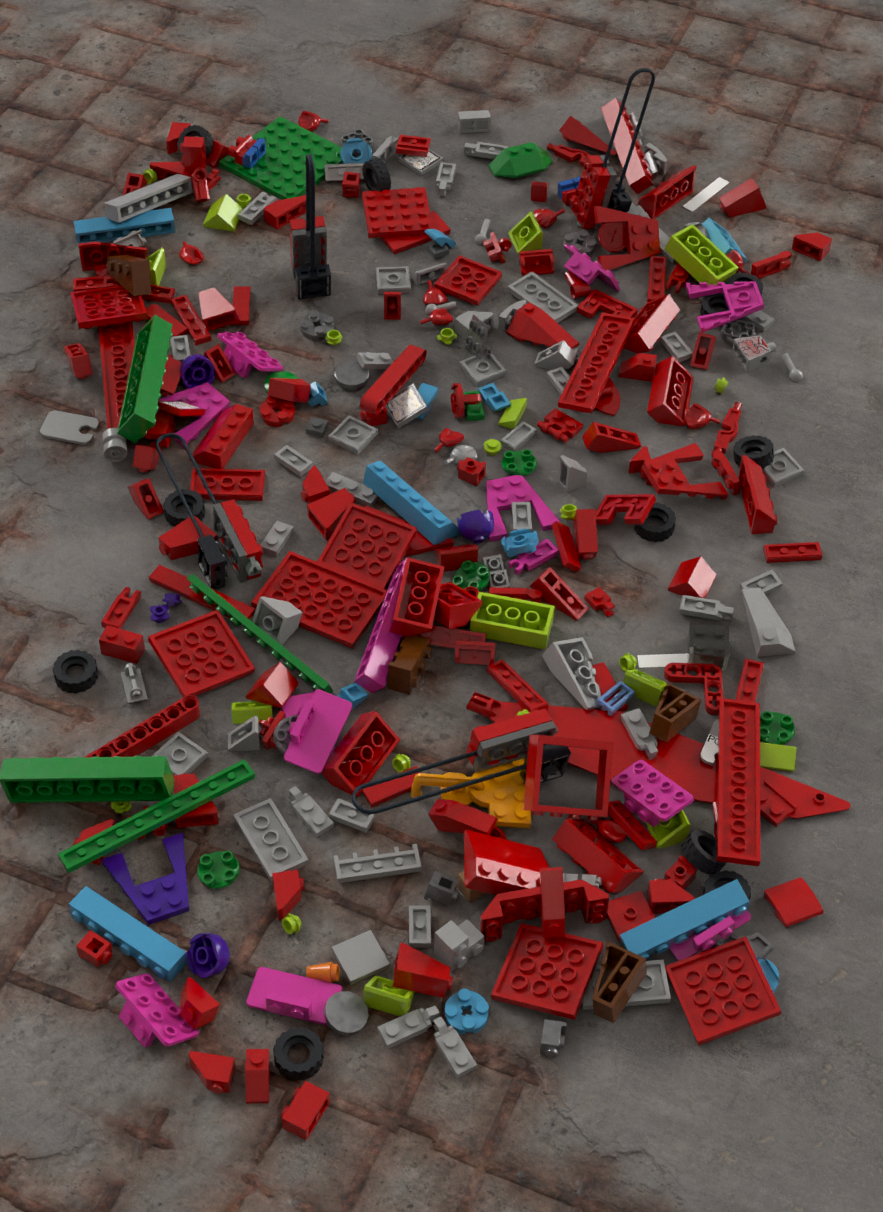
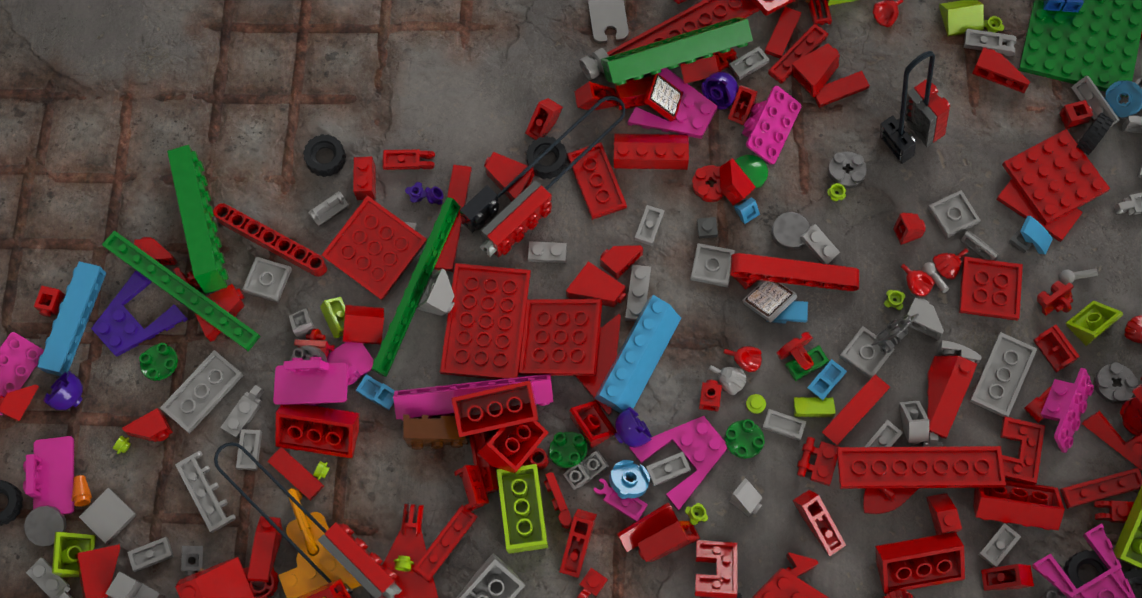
camera: 75 degrees right, 20 degrees up
none -> red slope [822,374,891,446]

